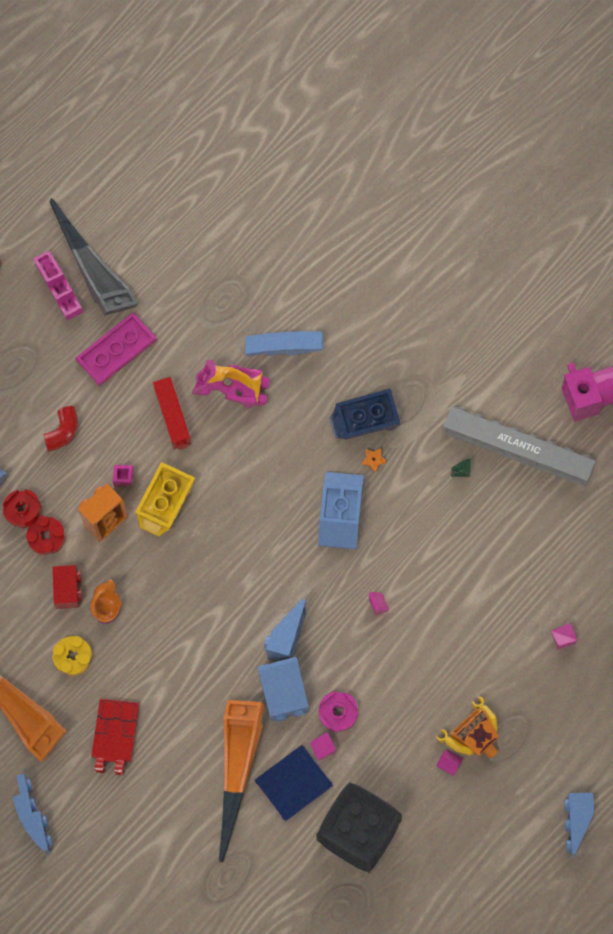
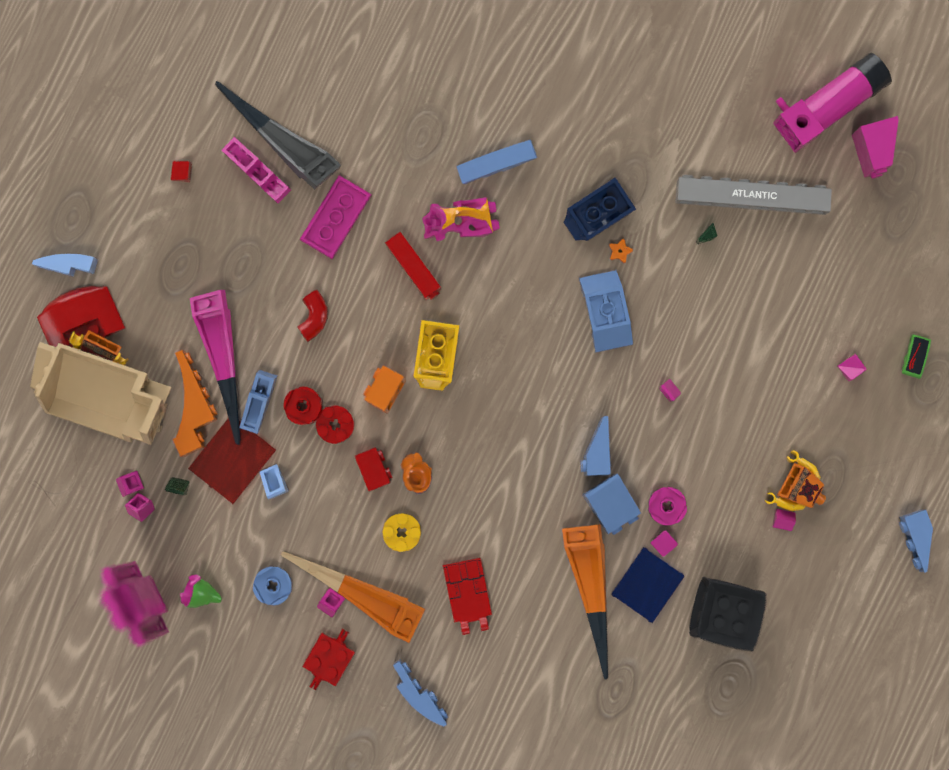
camera: 25 degrees left, 15 degrees up
dark pink slope [113,465,134,487] -> none

